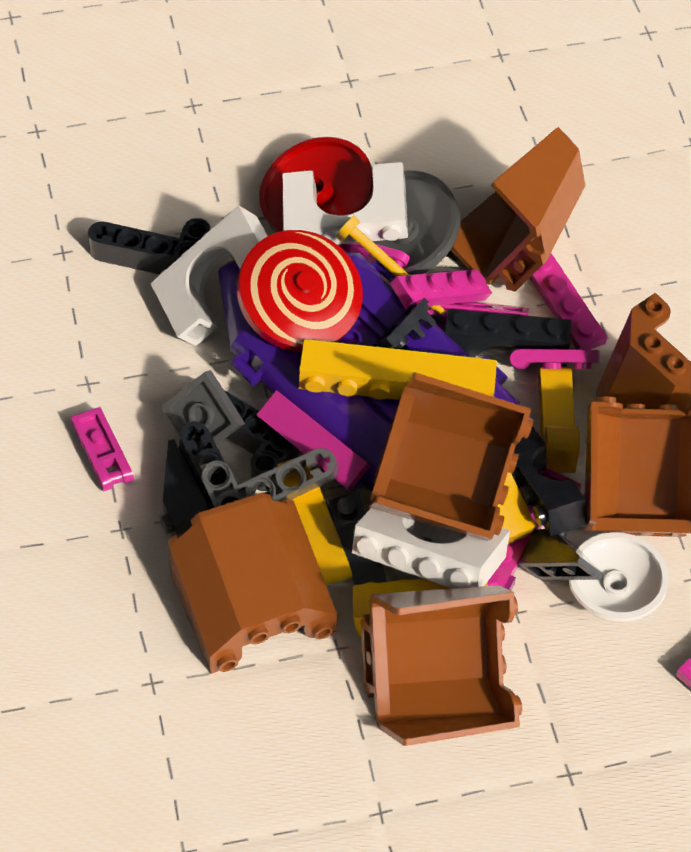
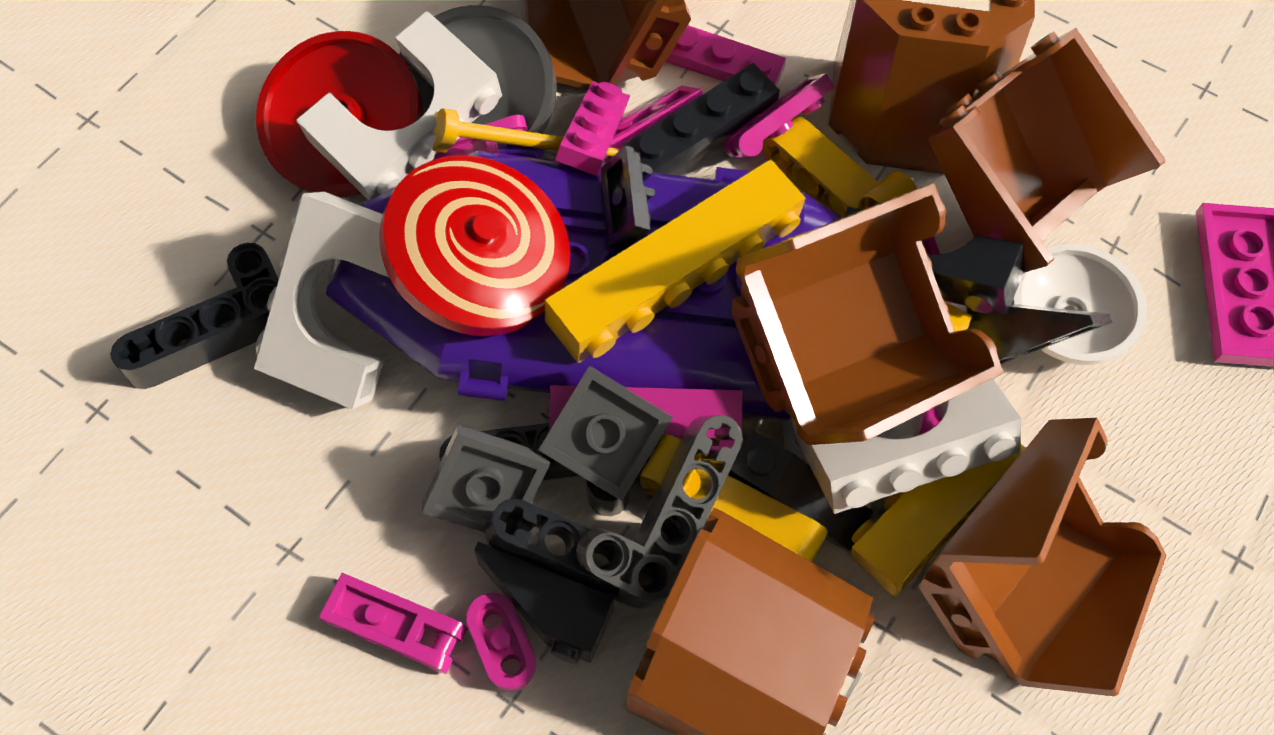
camera: 45 degrees left, 10 degrees up
none -> dark pink plate [466,592,536,692]
none -> dark grey plate [538,366,673,501]

